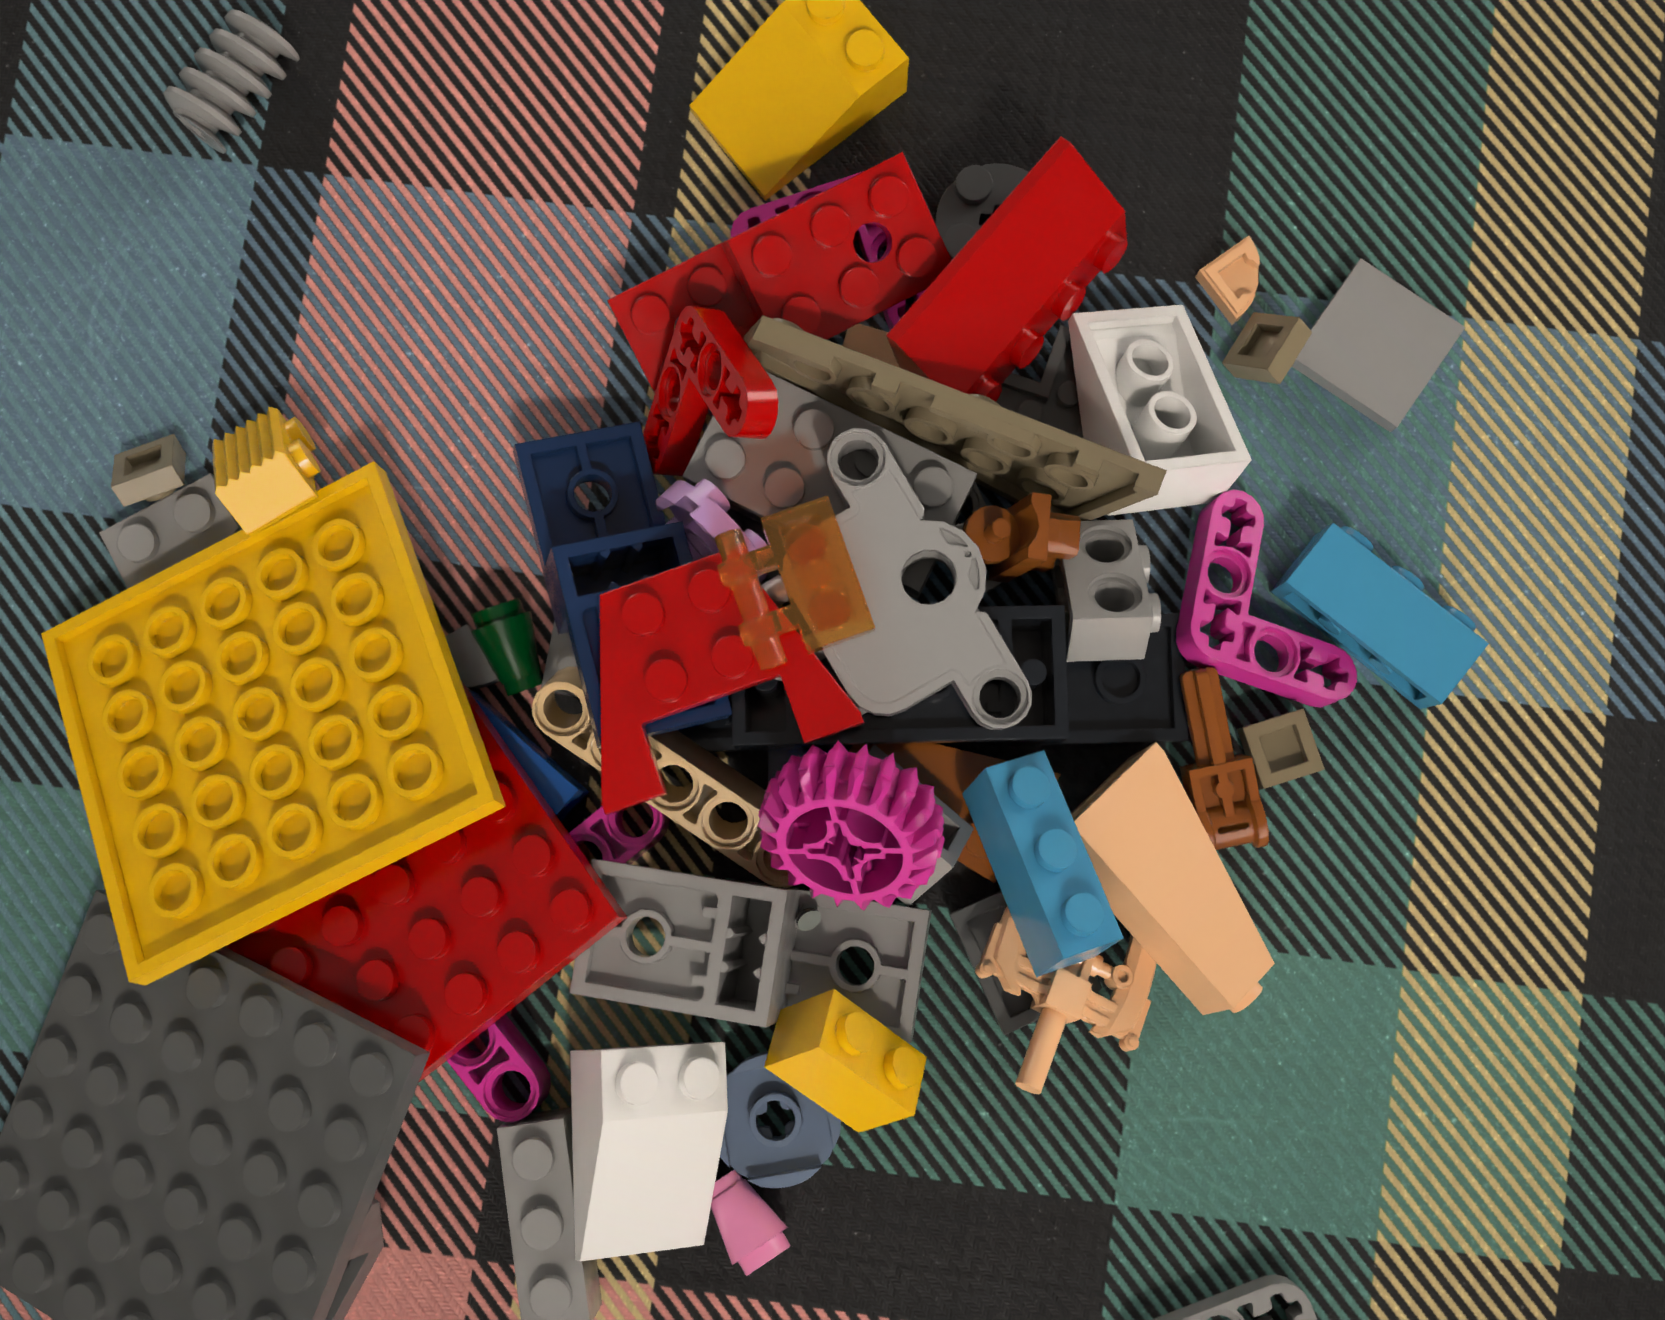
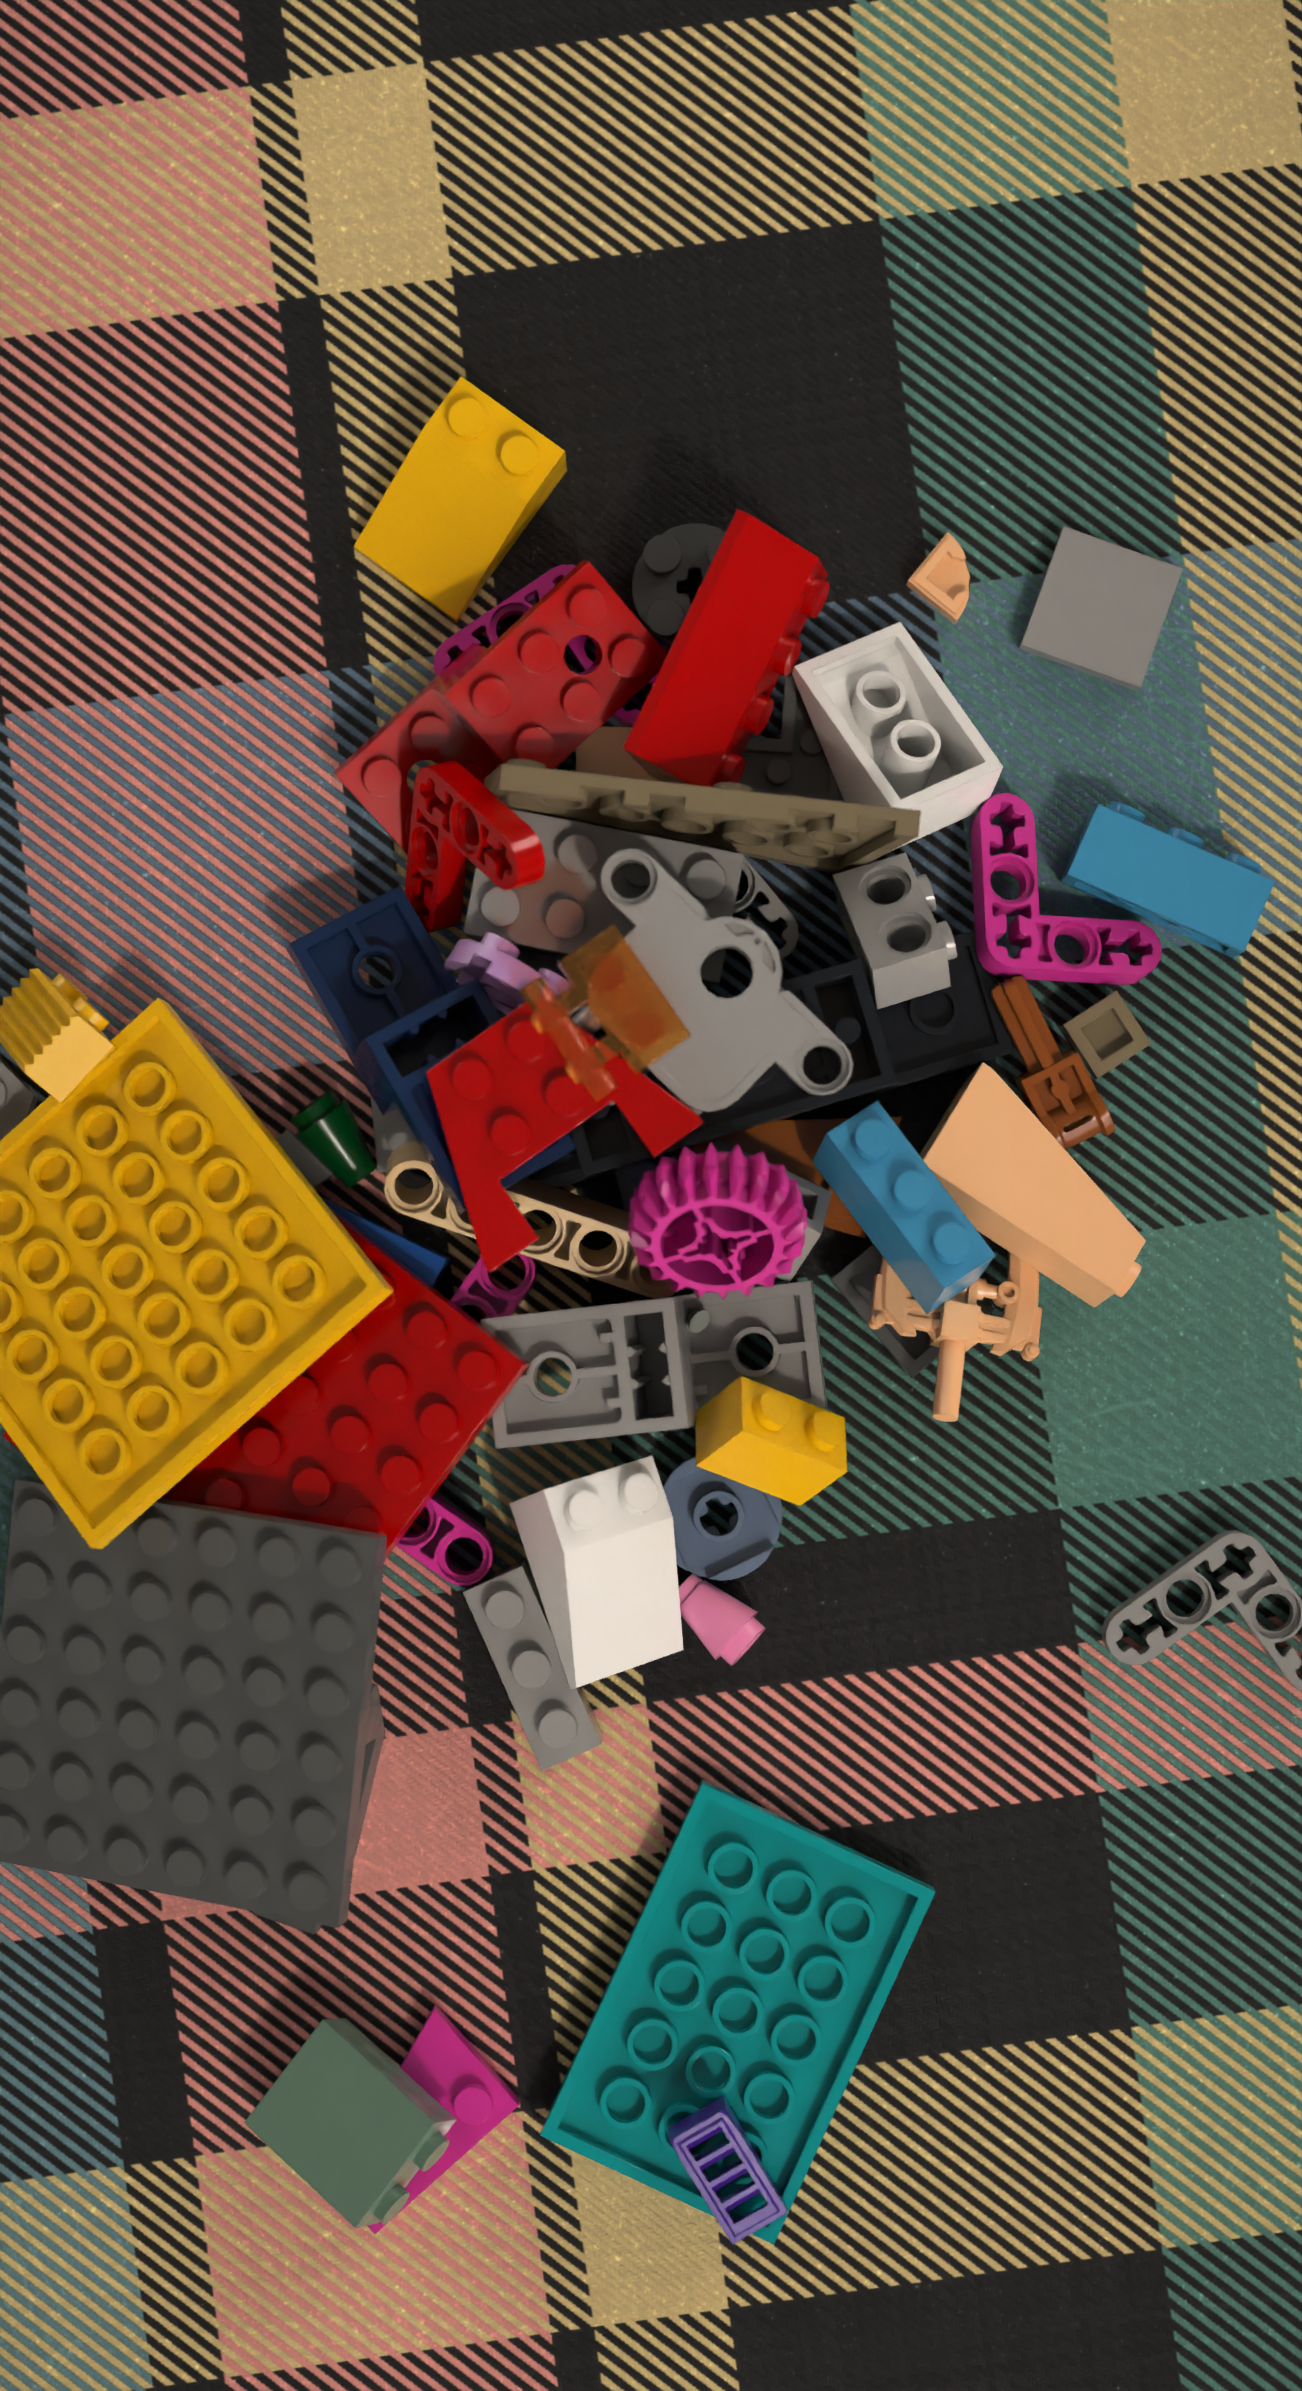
camera: 20 degrees left, 5 degrees up
dark orange hips [962,492,1081,583] -> none
dark tan plate [1222,312,1312,384] -> none

